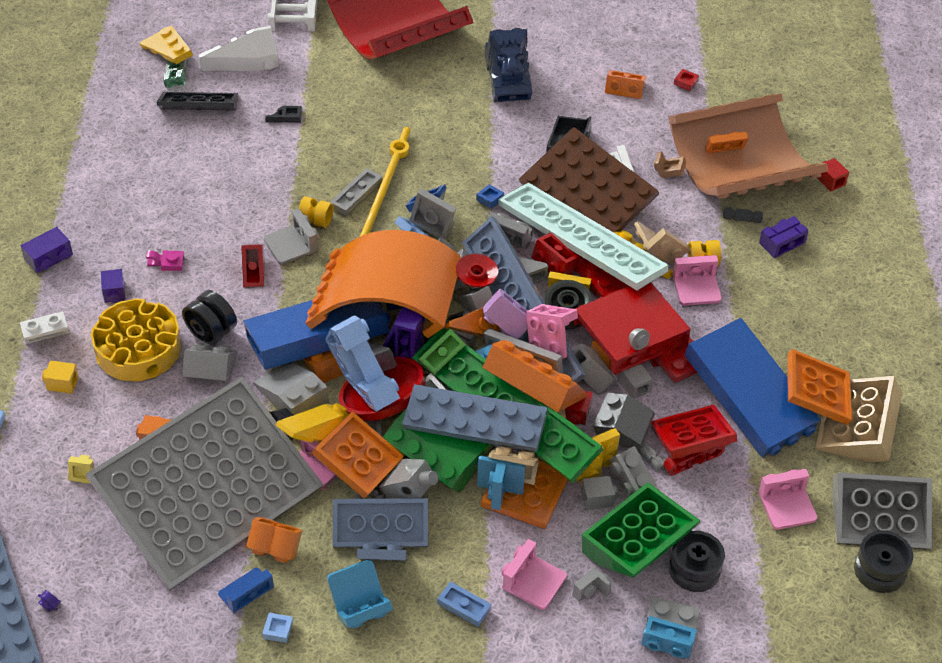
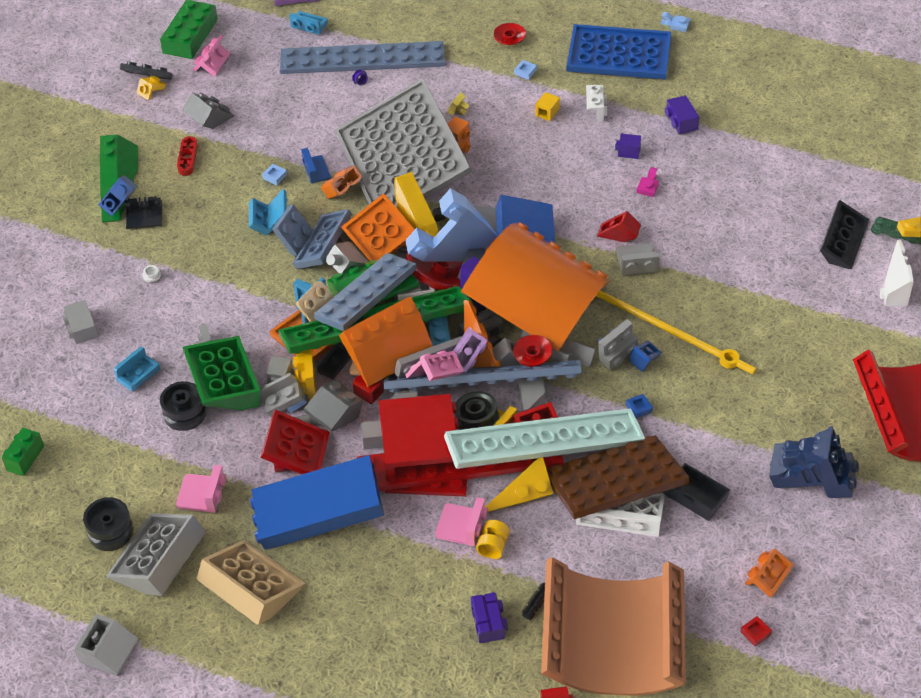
camera: 115 degrees right, 0 degrees up
yellow brick [90,298,182,382] -> none
black wheel [182,290,237,346] -> none
light grey slope [182,343,237,381] -> none
black tile [265,106,302,123] -> none
yellow wheel [299,196,334,228] -> none
light grey plate [330,168,382,216] -> none
bright green slope [418,329,466,375] -> none
medium blue plate [437,581,492,627] -> none
light grey plate [487,212,533,249] -> none
bright pink bracket [501,539,567,610] -> none
light grey plate [628,328,650,350] -> none
tan bracket [634,221,690,265] -> none
light grey plate [647,597,700,629] -> none
medium nougat bracket [654,151,687,178] -> none
orange plate [705,131,748,153] -> none
orange plate [787,349,852,425] -> none

